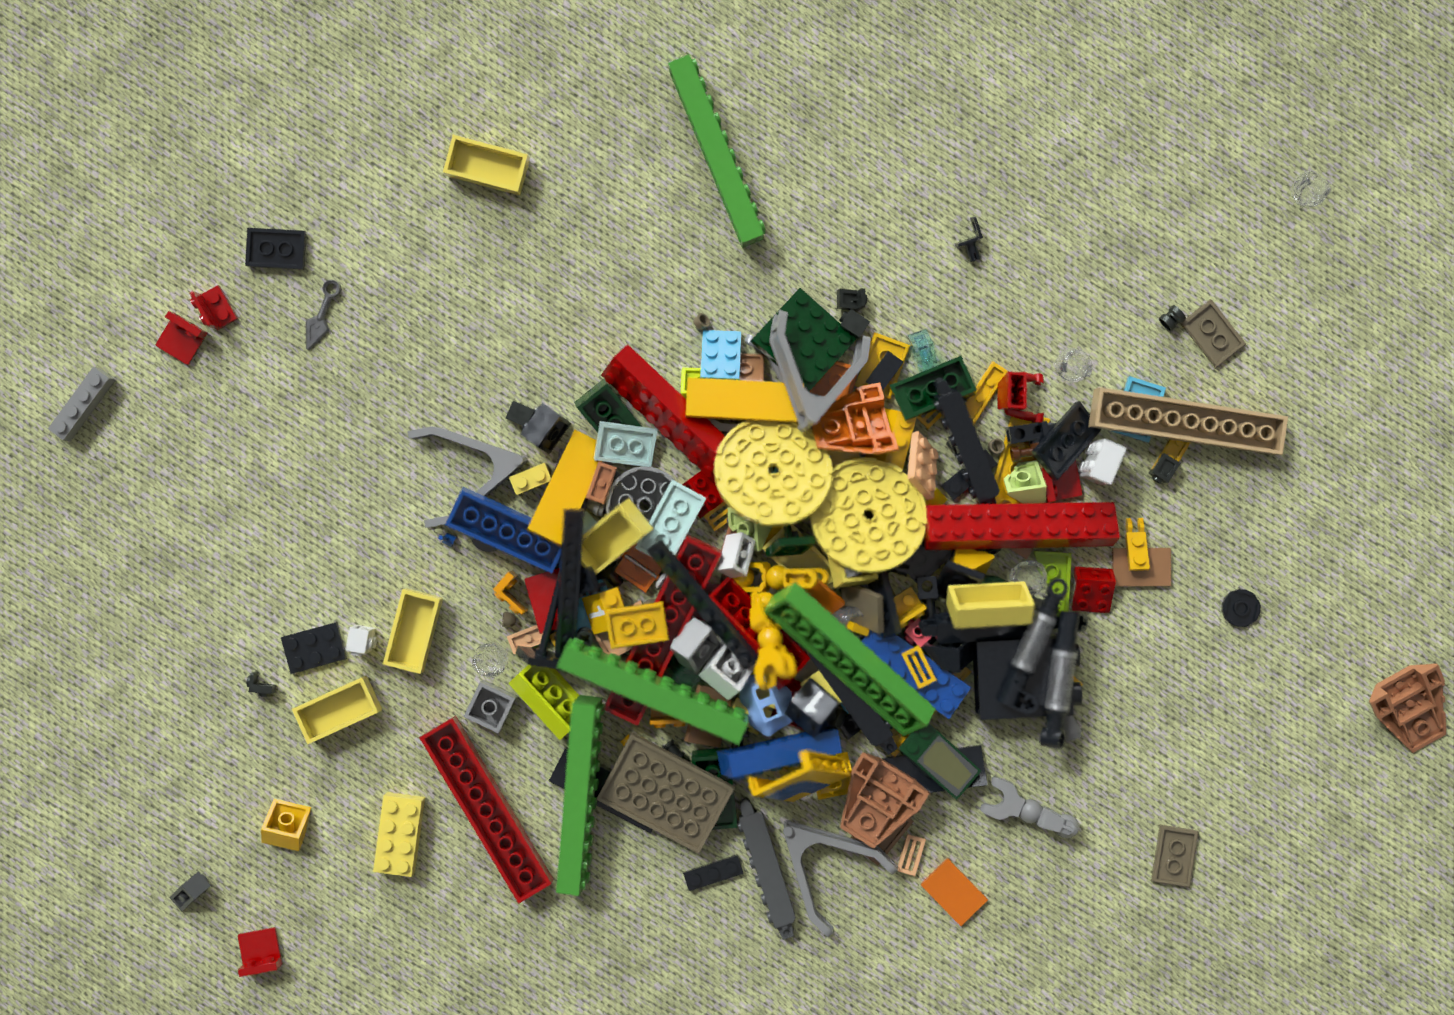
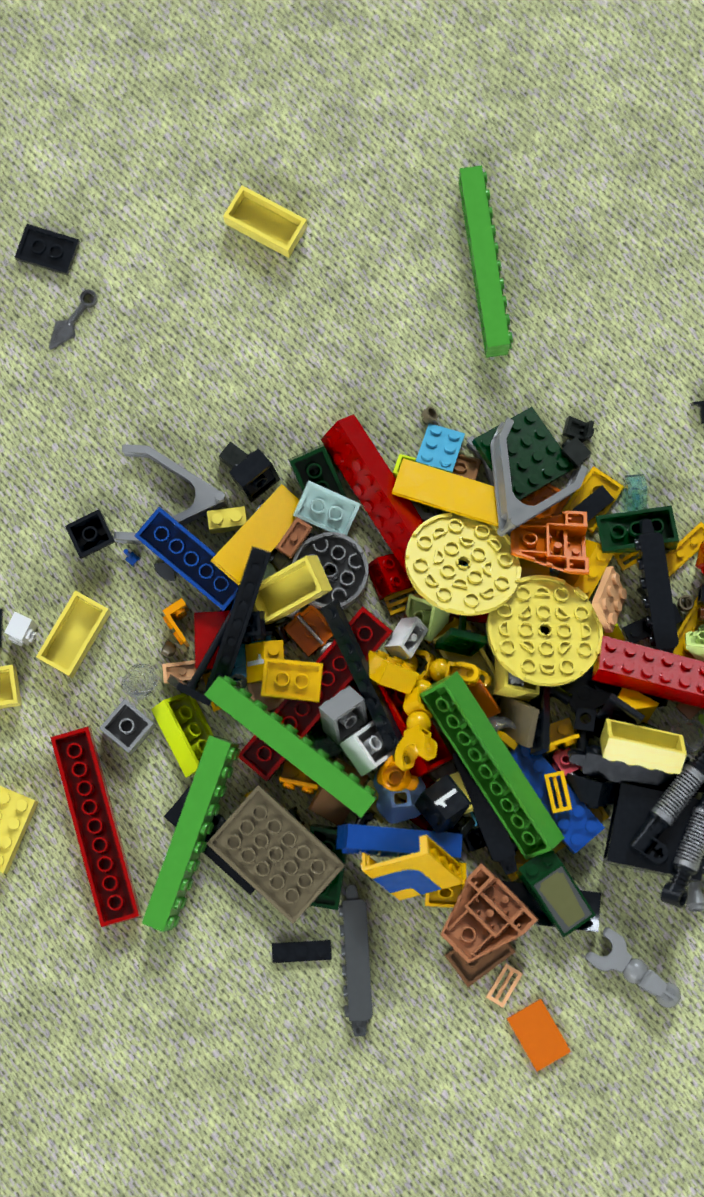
camera: 20 degrees right, 10 degrees down
light aqua plate [635,480,706,556] -> none
light grey piece [783,820,898,937] -> none
none -> black slope [65,509,115,559]
none -> yellow slope [368,650,419,695]
none -> light orange hair [377,756,419,792]

